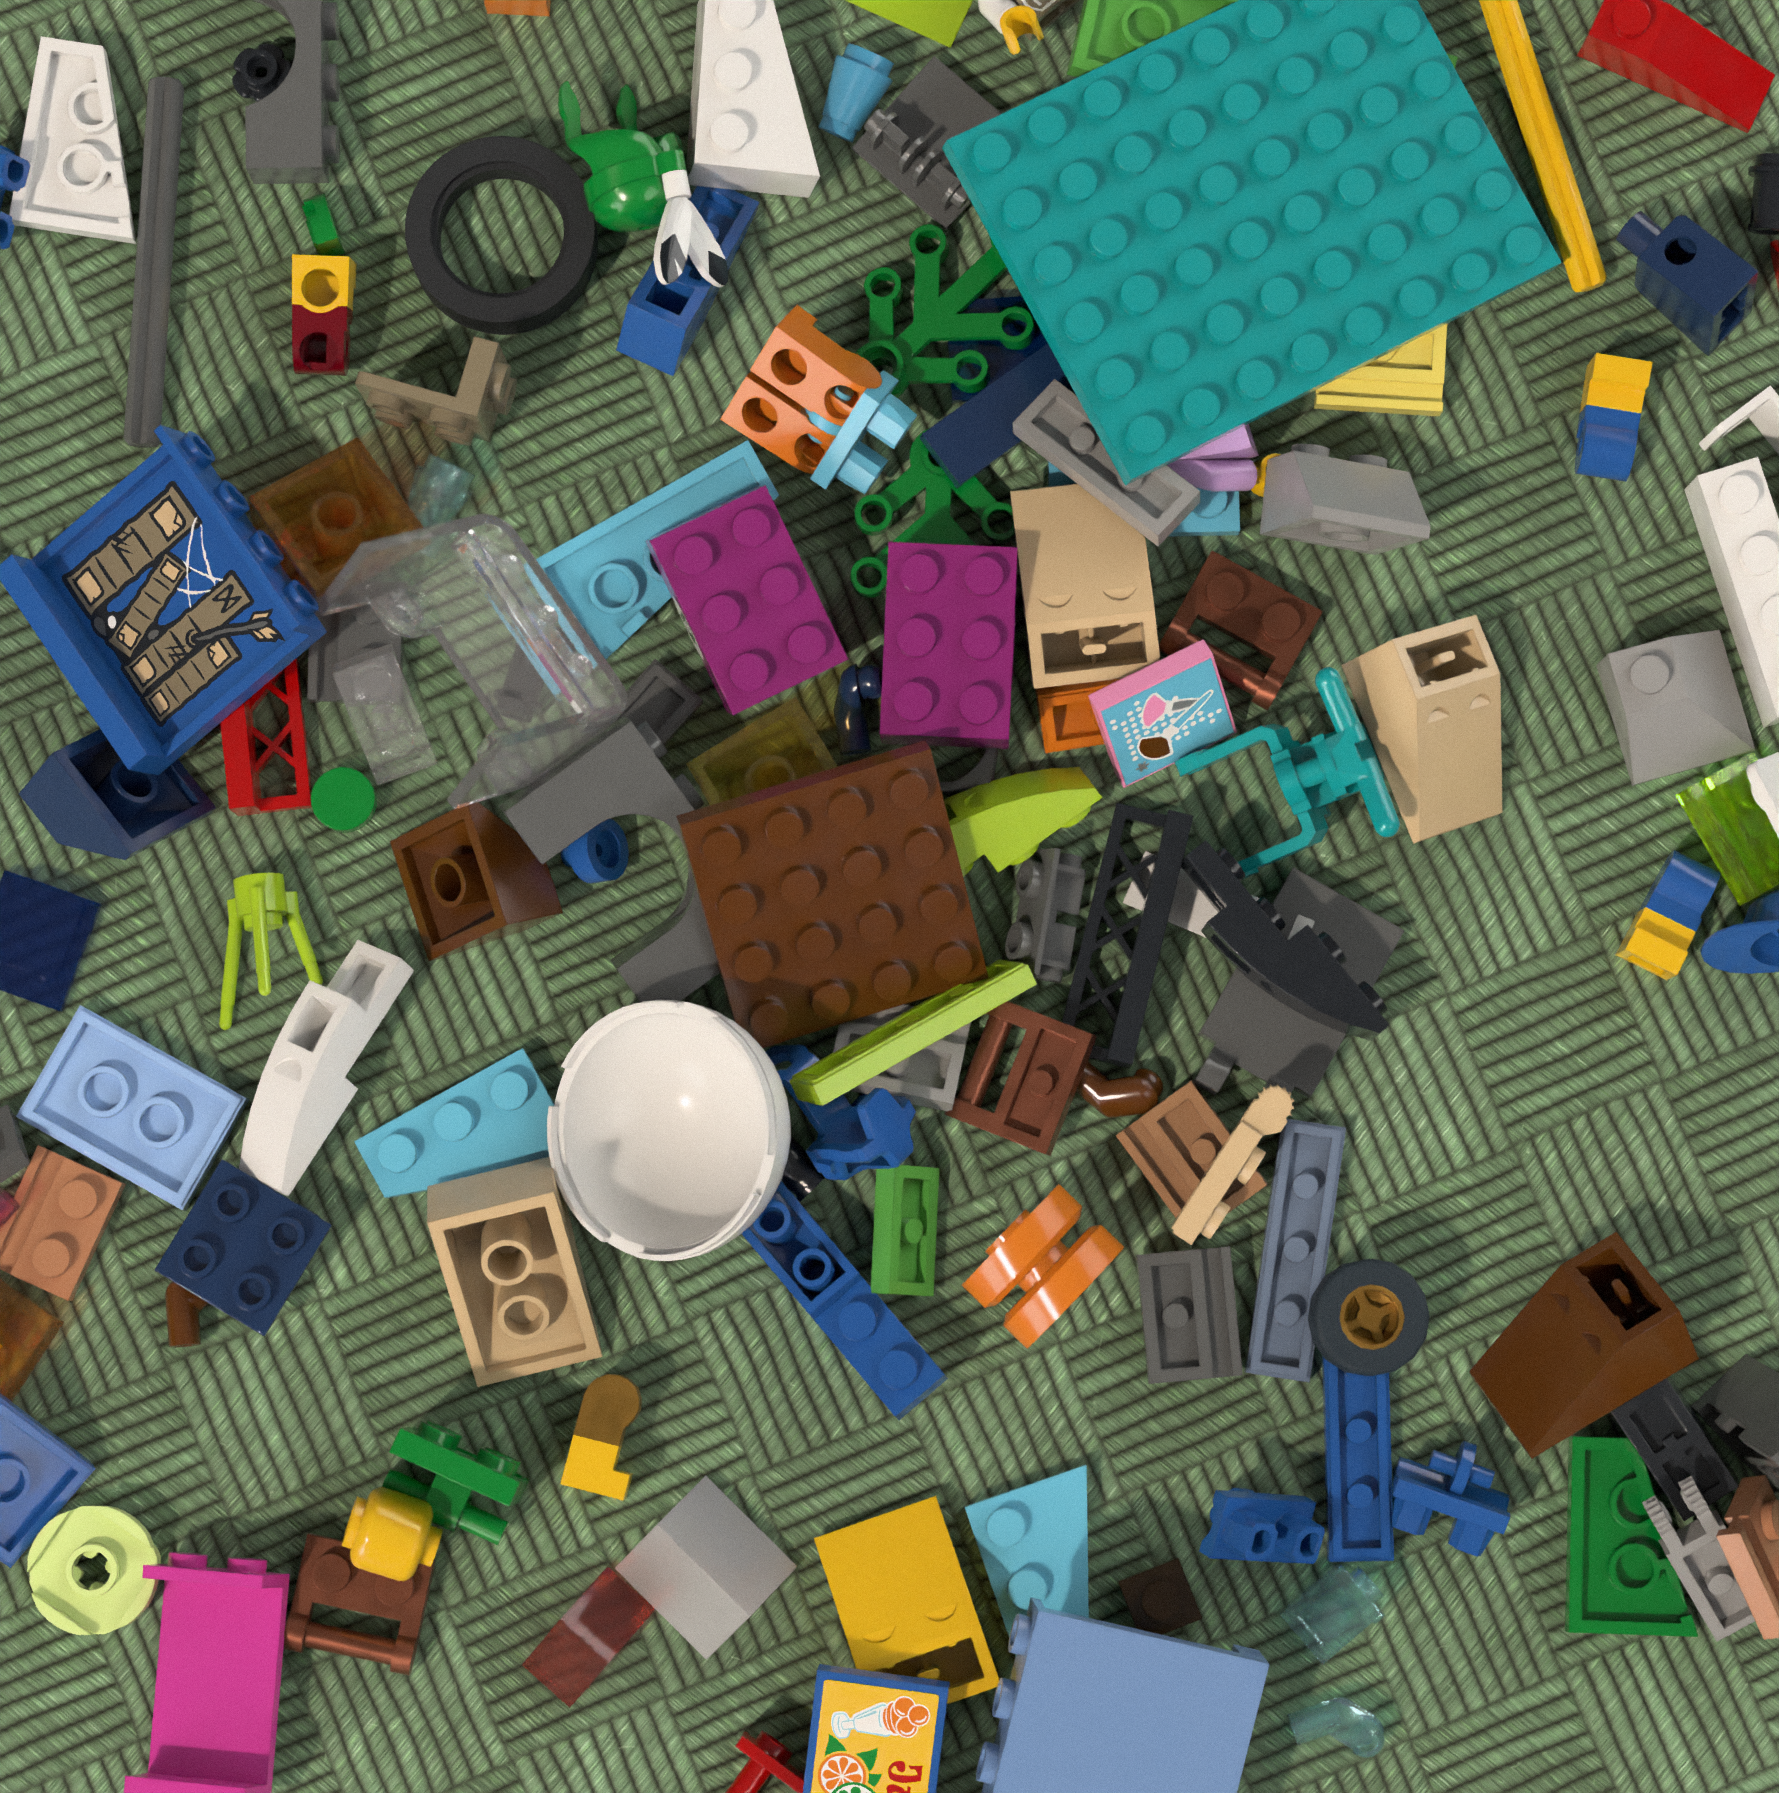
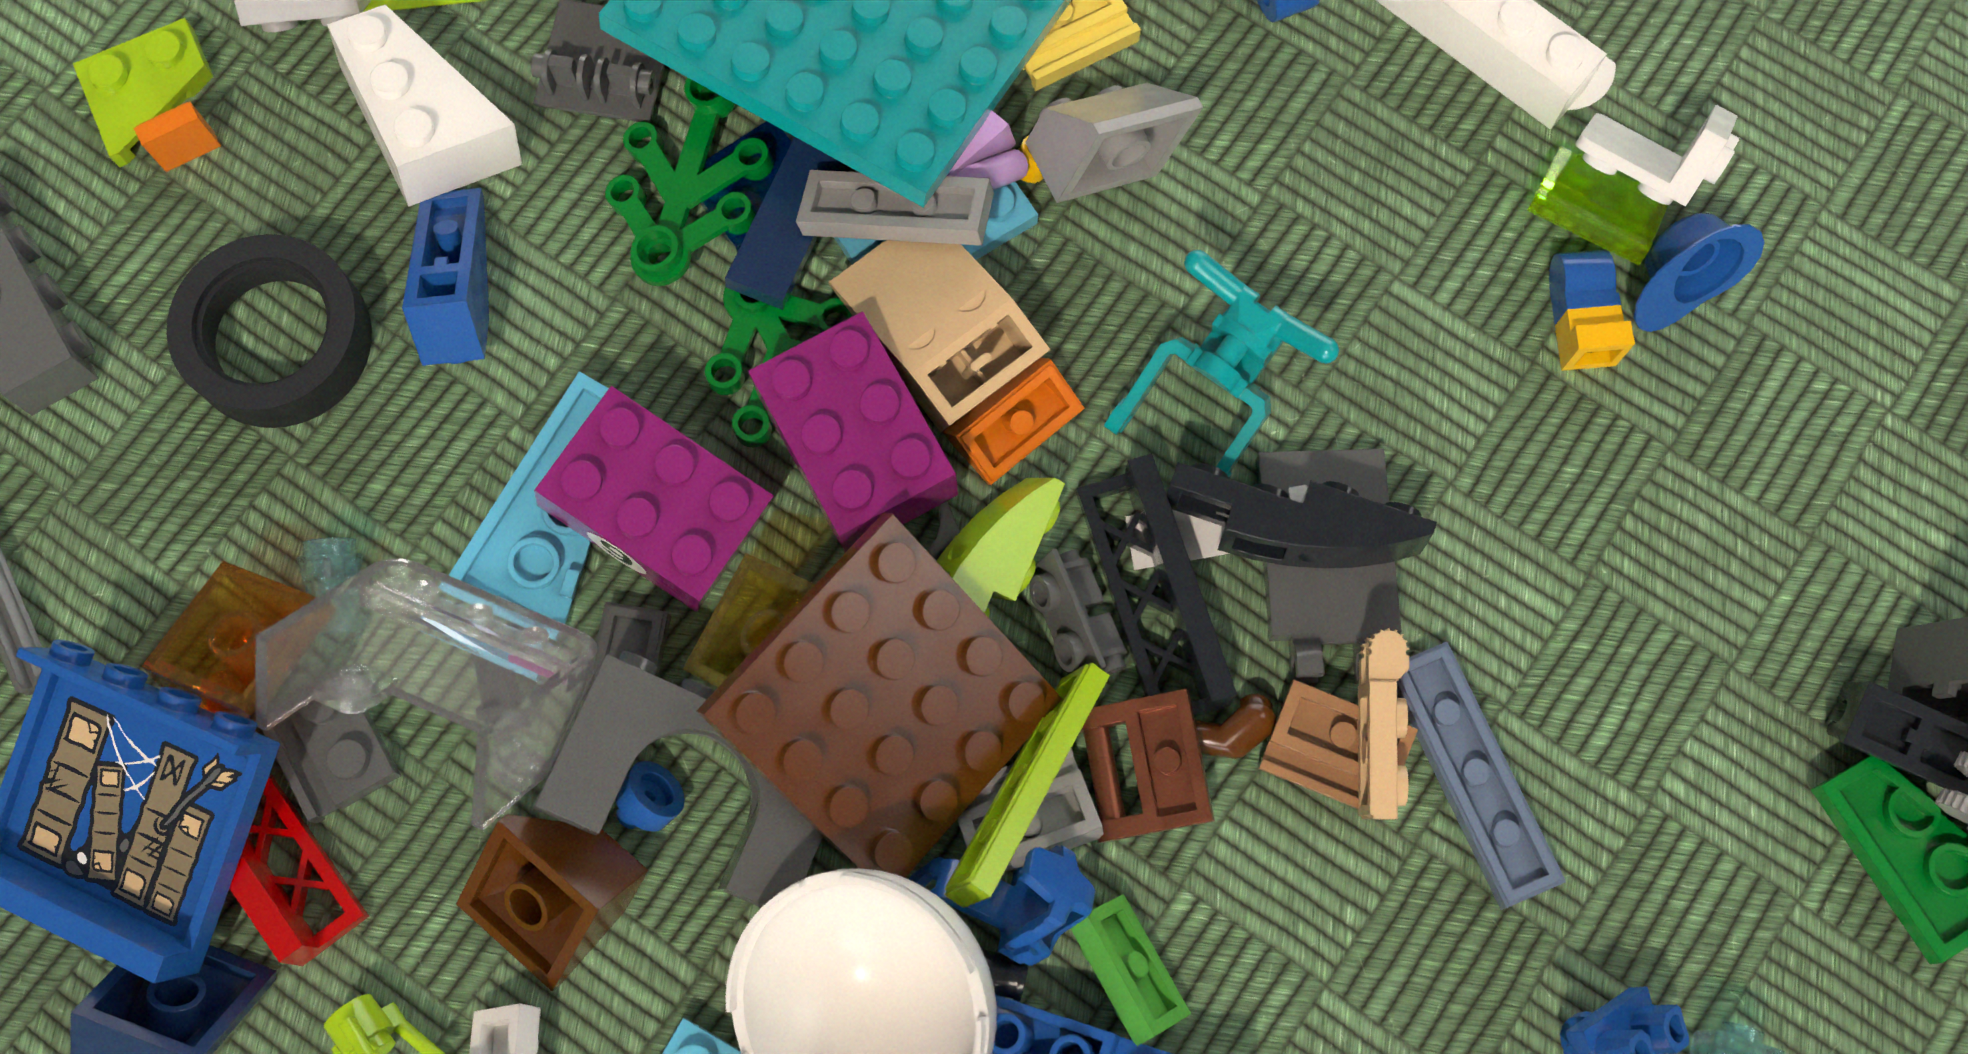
camera: 30 degrees left, 10 degrees down
leg [292,254,357,376] -> none
green tile [301,193,345,256] -> none
green tile [311,767,377,833] -> none
clear plate [331,643,438,785] -> none
dark tan bracket [355,336,517,446] -> none
green hair [558,81,728,287] -> none
orange hips [720,305,917,494] -> none
dark azure cone [818,43,894,143] -> none
dark blue arm [833,663,882,756] -> none
orange wheel [961,1184,1124,1349] -> none
tile [1088,639,1237,788] -> none
dark grey plate [1136,1246,1243,1384] -> none
copper plate [1159,550,1323,711] -> none
black wheel [1308,1258,1430,1376] -> none
blue tile [1322,1308,1394,1562] -> none
tan slope [1341,615,1502,844] -> none
blue hips [1392,1441,1510,1557] -> none
reddish brown slope [1469,1232,1699,1459] -> none
light grey slope [1596,630,1756,786] -> none

